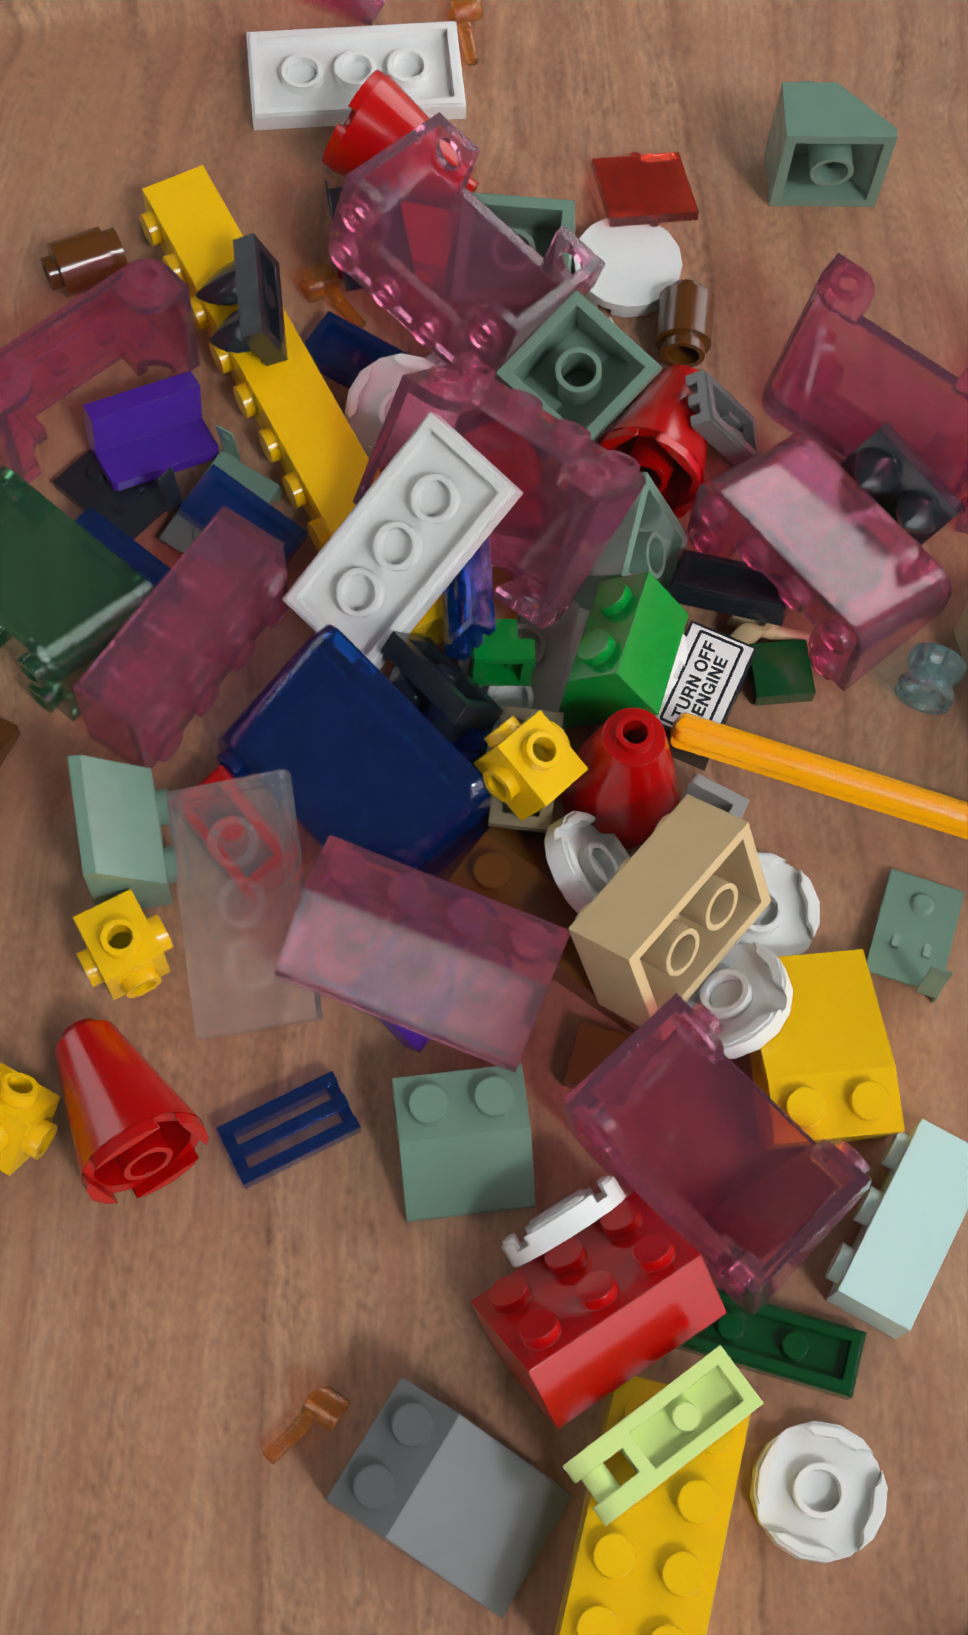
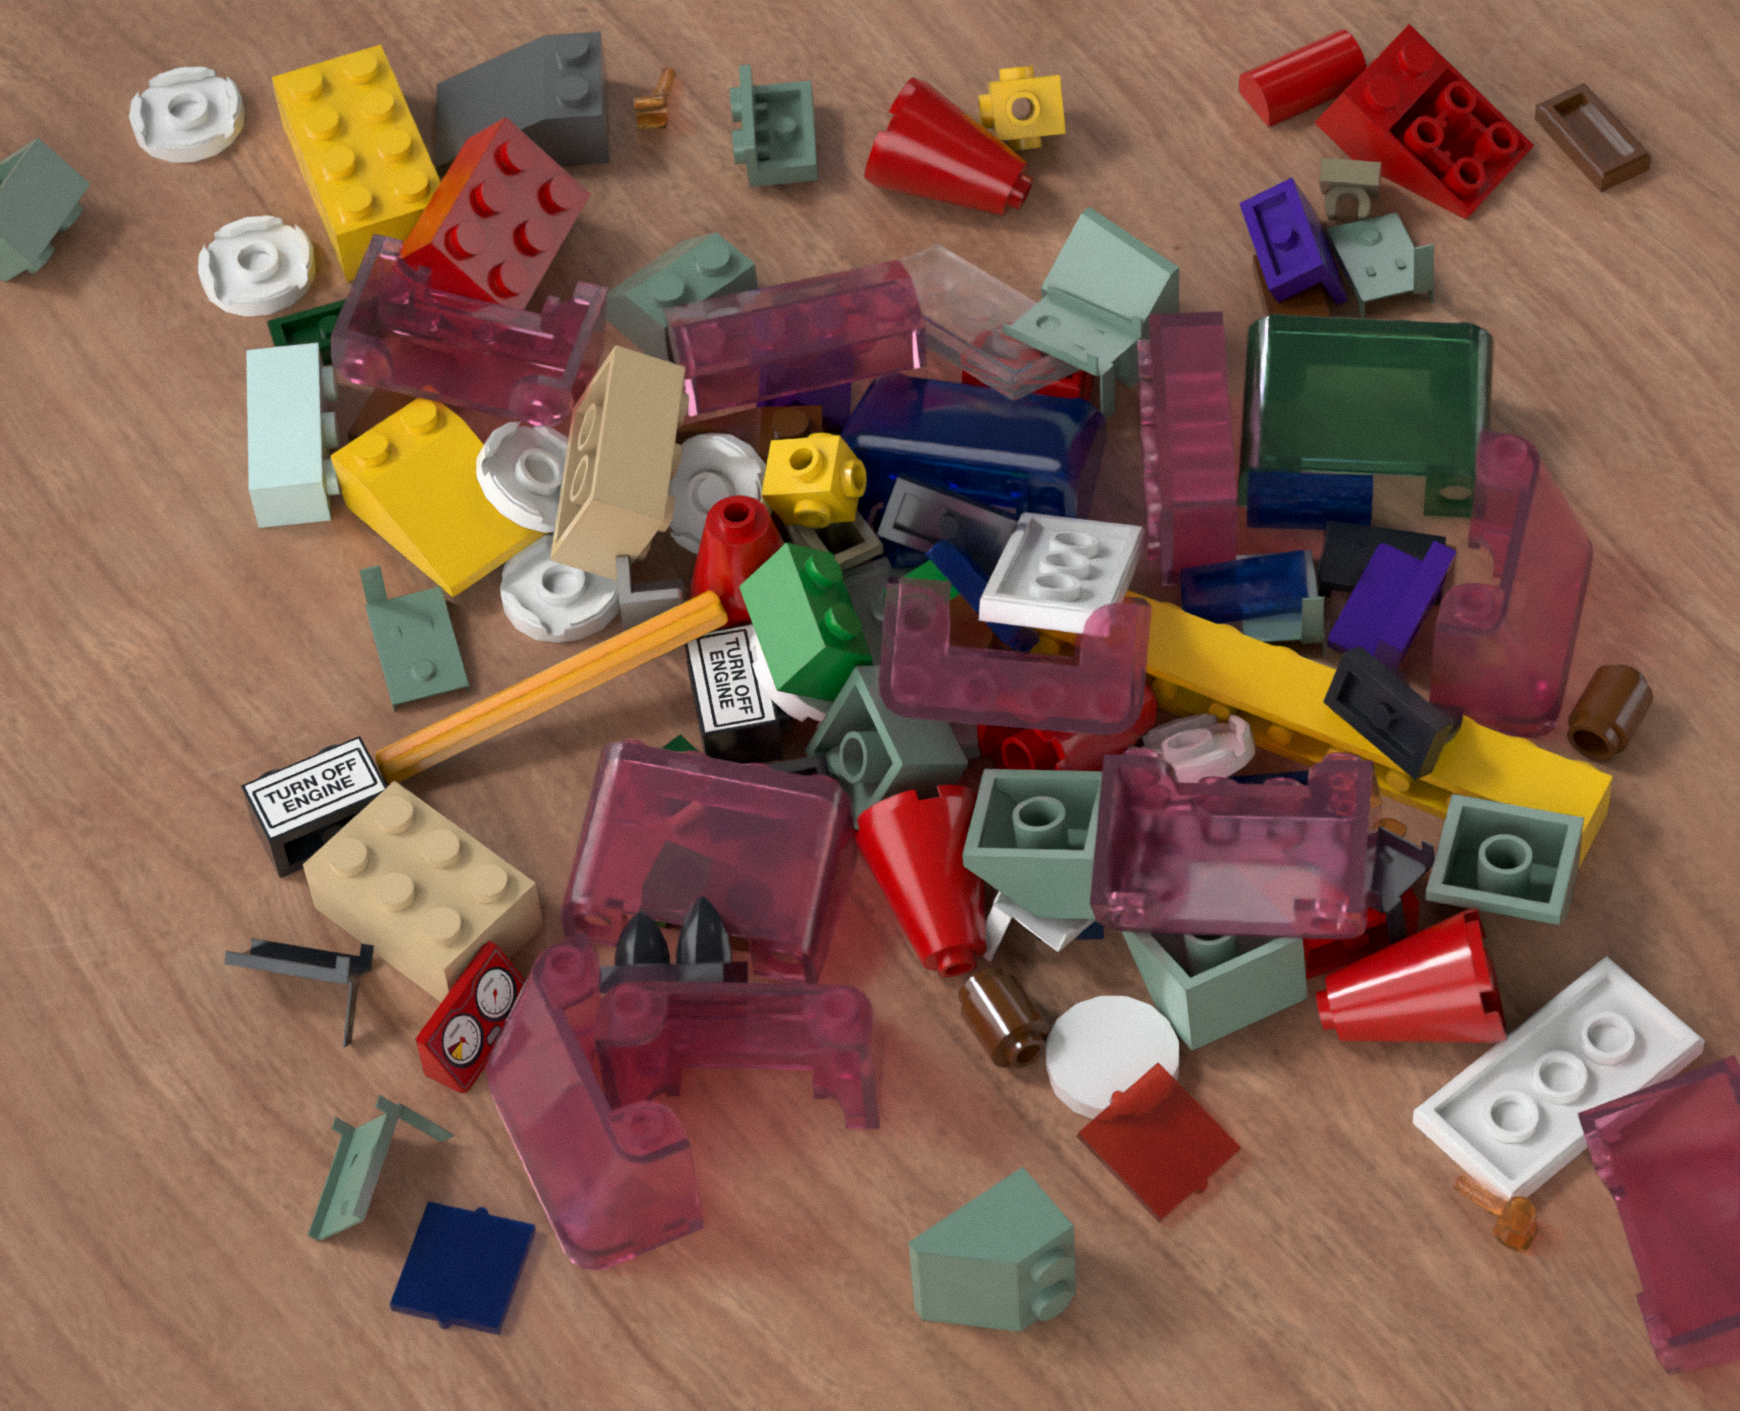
camera: 155 degrees right, 15 degrees down
yellow brick [73,889,174,1000] -> none
clear blue tile [216,1071,361,1189] -> none
white tile [501,1175,626,1267] -> none
yellowish green plate [563,1345,764,1526] -> none
dark grey tile [685,369,761,473] -> none
clear light blue wheel [894,642,967,715] -> none
none -> sand green bracket [730,64,819,187]
none -> sand green piece [1003,286,1143,423]
none -> sand green slope [1425,794,1584,925]

